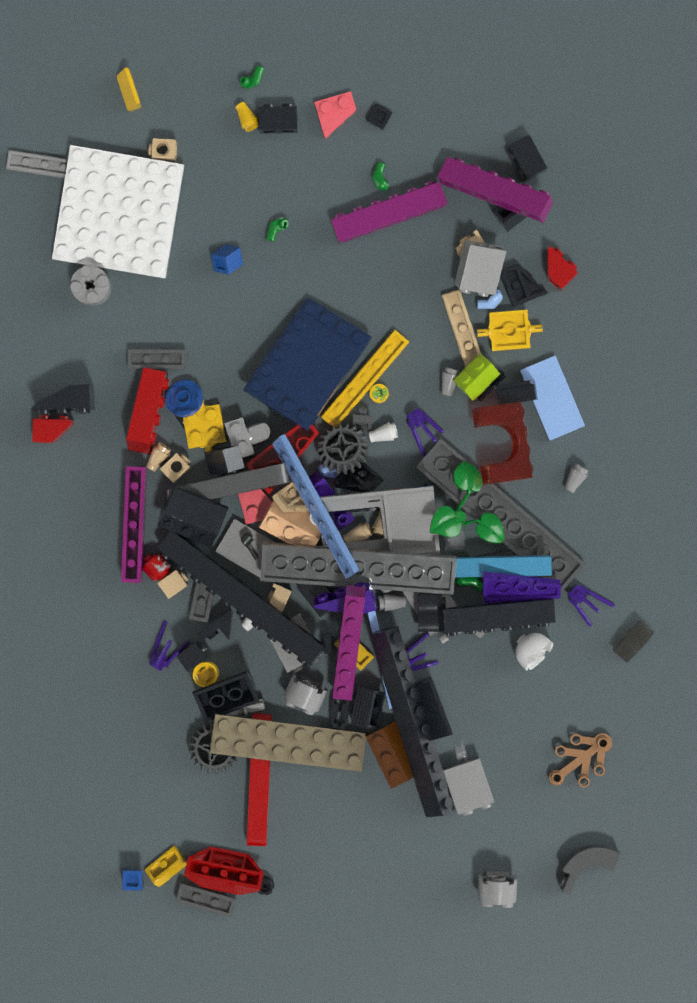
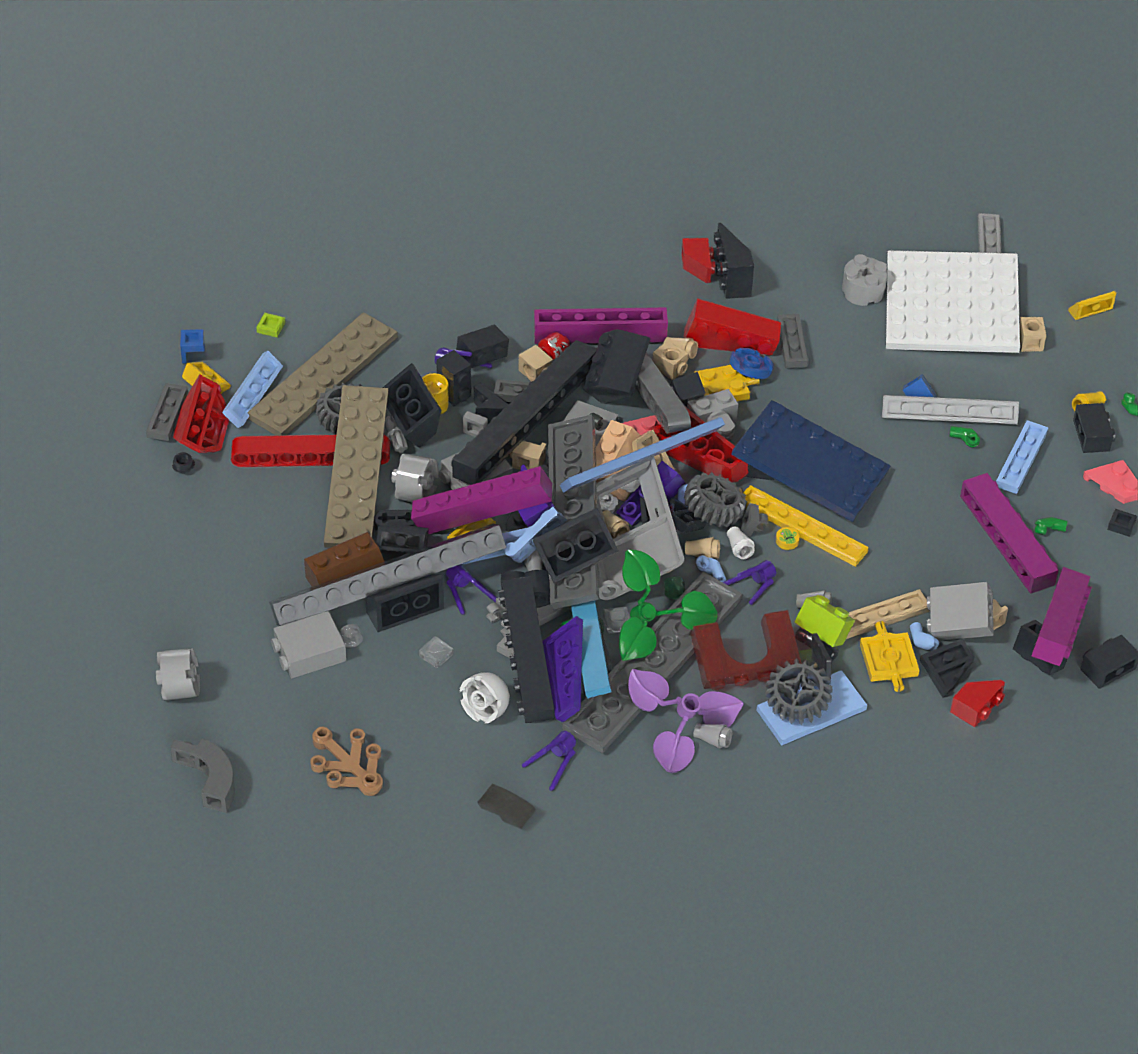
camera: 80 degrees right, 40 degrees down
none -> light blue plate [222,351,283,428]
none -> dark tan plate [247,312,398,436]
none -> lime tile [256,313,285,338]
none -> clear plate [419,636,453,669]
none -> black brick [456,324,509,368]
none -> light grey plate [463,411,488,437]
none -> light blue plate [504,507,567,563]
none -> black slope [532,507,618,583]
none -> medium lavender plant [628,669,744,773]
none -> tan cone [685,537,720,559]
none -> light blue arm [696,555,726,582]
none -> dark grey gear [765,658,833,725]
none -> light grey tile [882,395,1019,424]
none -> light blue plate [996,420,1048,494]

